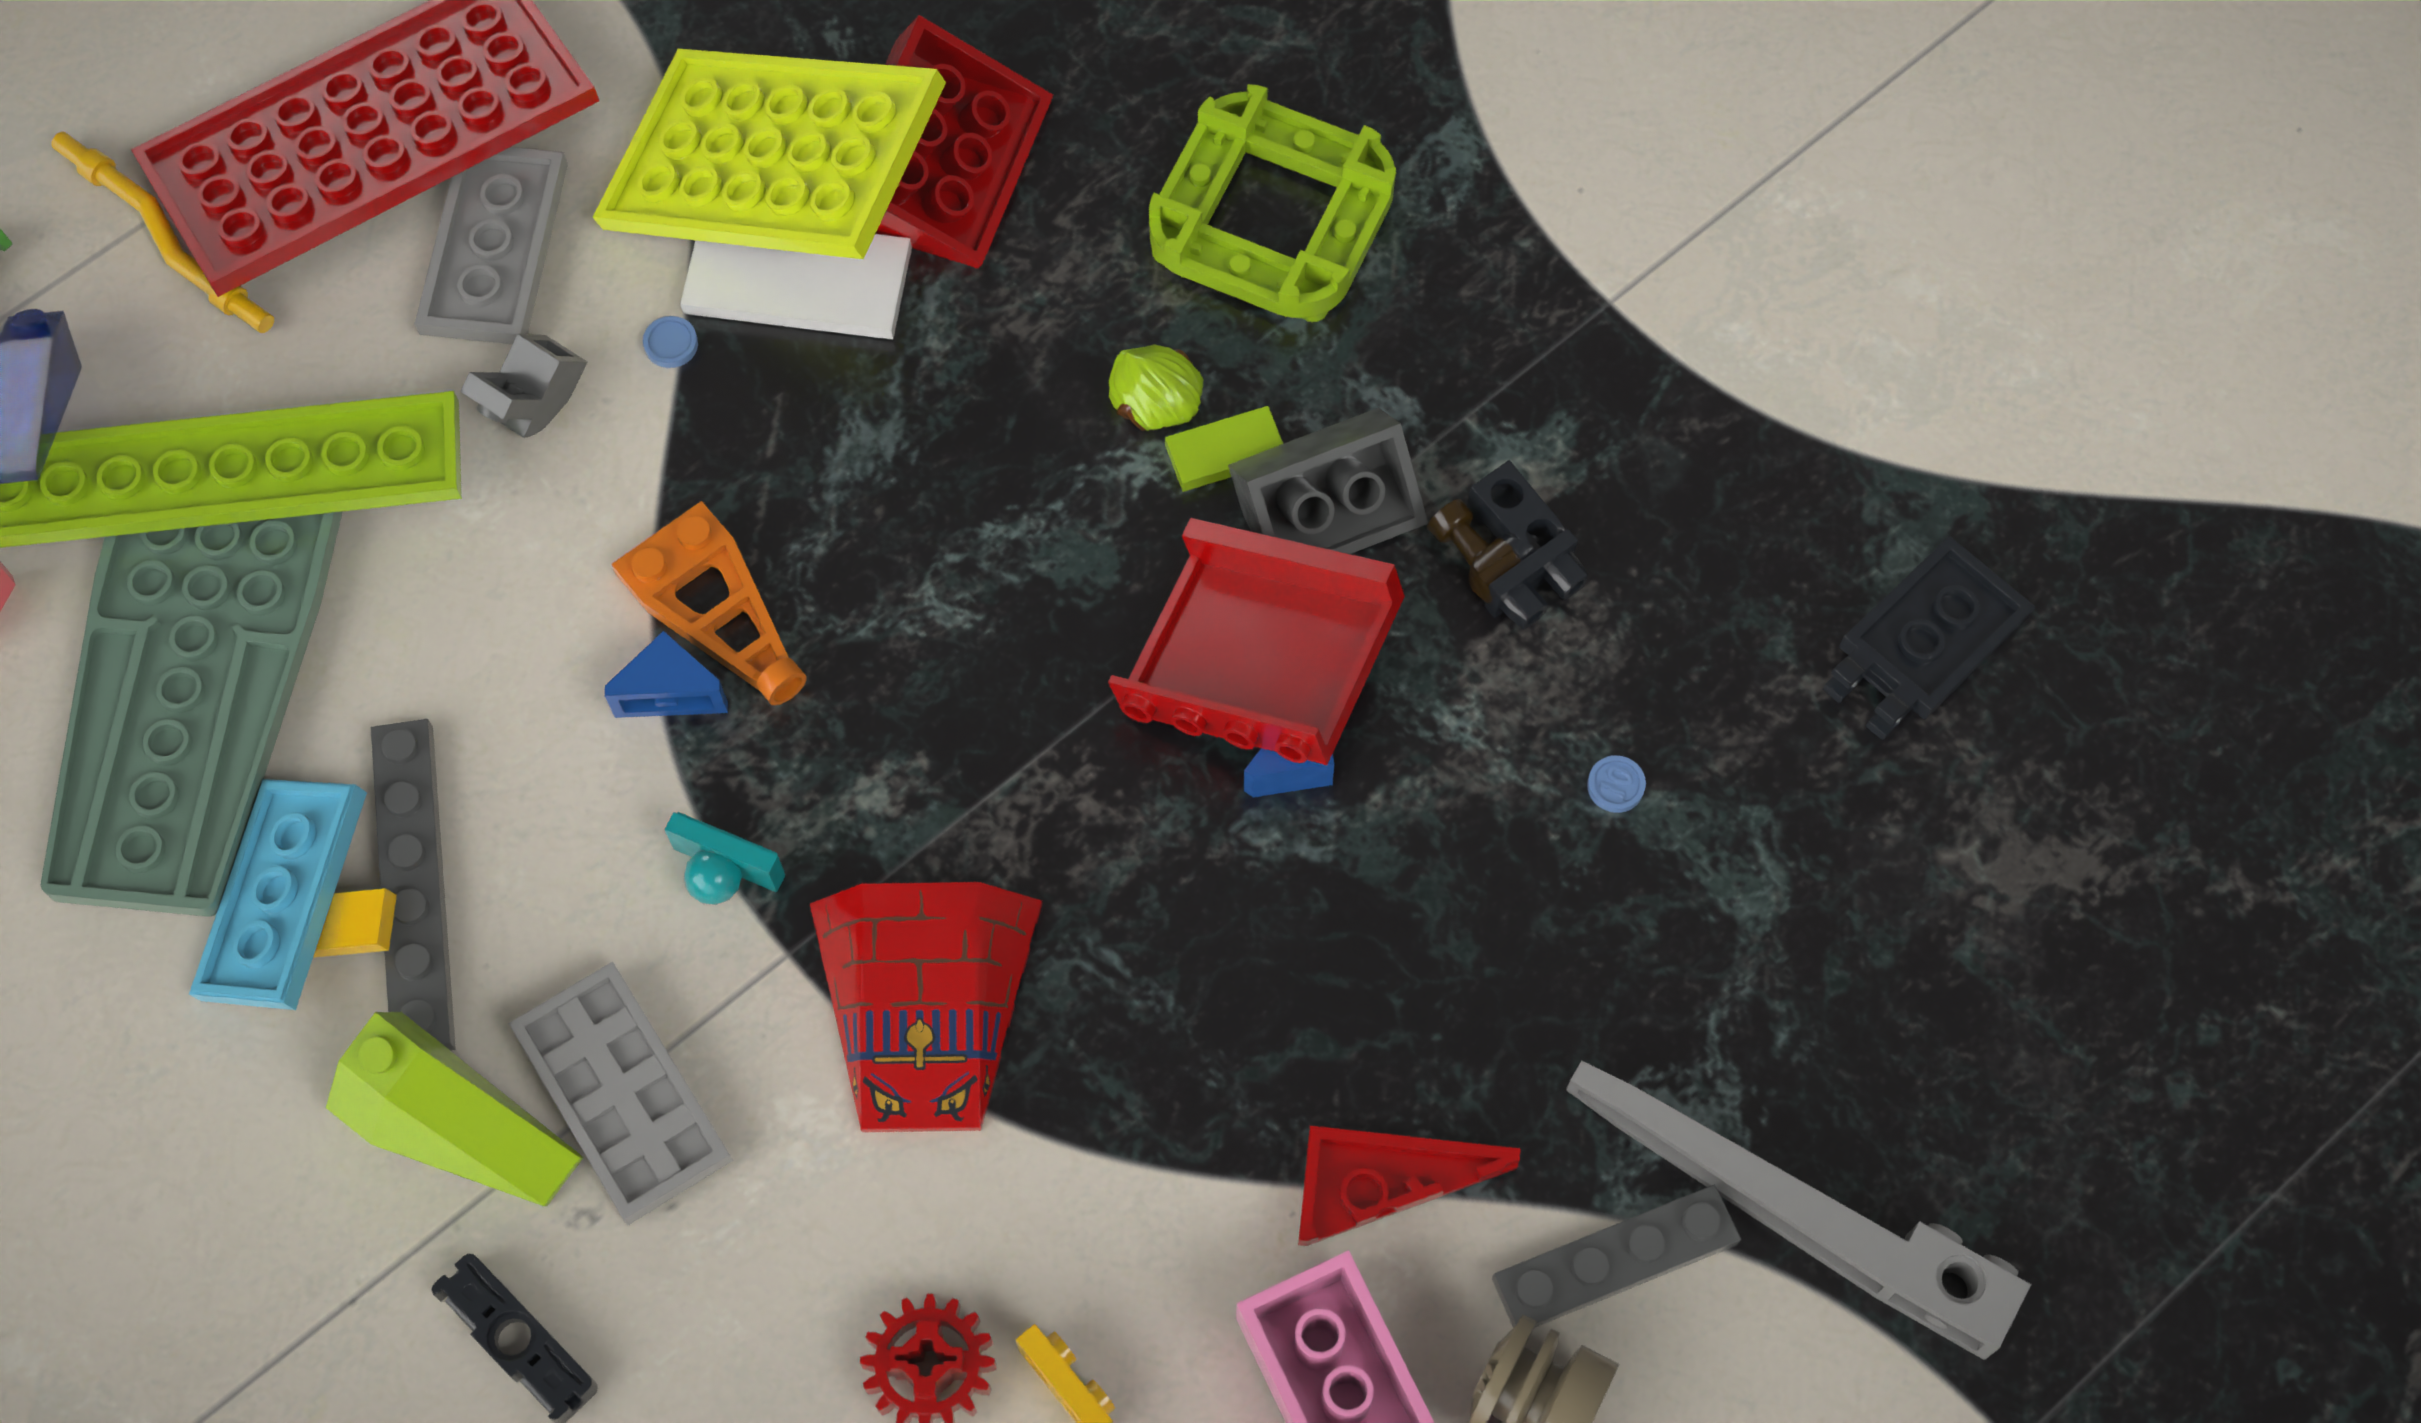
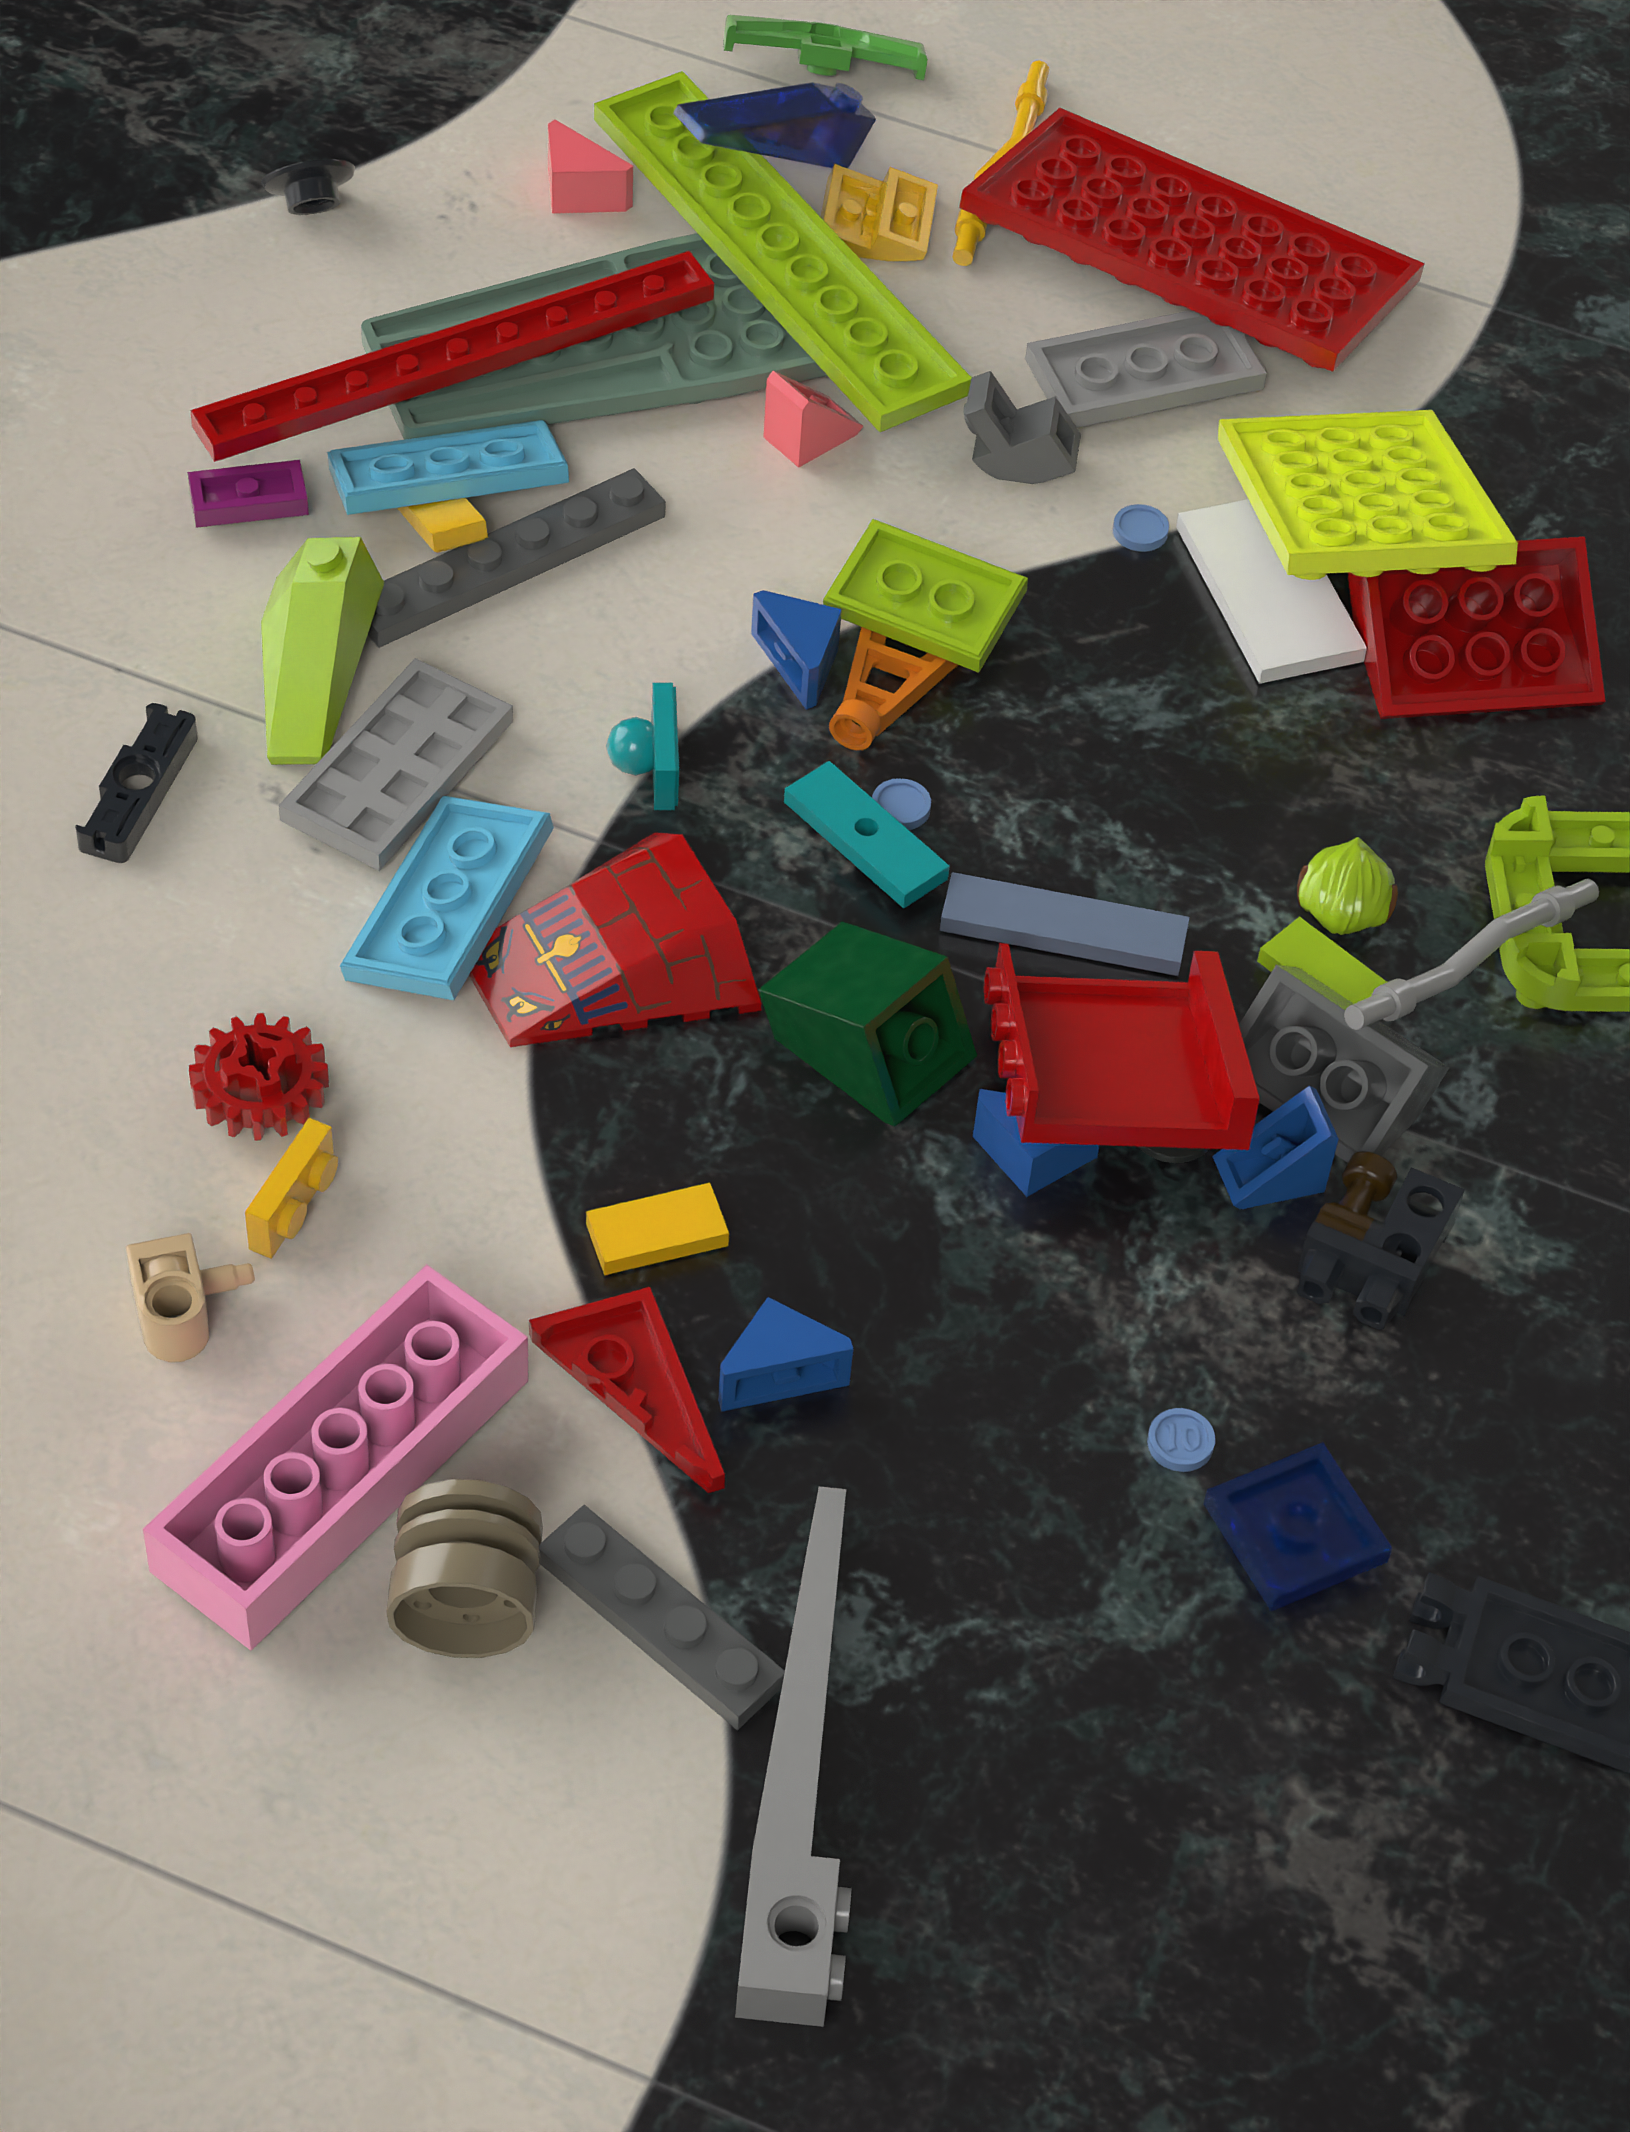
camera: 60 degrees right, 15 degrees down
none -> magenta plate [187,460,309,528]
none -> red plate [190,251,715,462]
none -> medium azure tile [340,796,554,1000]
none -> yellow tile [586,1183,729,1275]
none -> blue slope [718,1297,853,1411]
none -> dark green slope [758,922,977,1127]
none -> coral slope [763,371,863,468]
none -> teal tile [784,761,950,908]
none -> yellow slope [820,164,938,261]
none -> lime tile [823,519,1028,673]
none -> medium blue piece [872,779,931,830]
none -> sand blue tile [940,872,1189,976]
none -> clear blue plate [1204,1442,1392,1611]
none -> blue slope [1213,1085,1339,1209]
none -> light grey bar [1344,879,1599,1030]

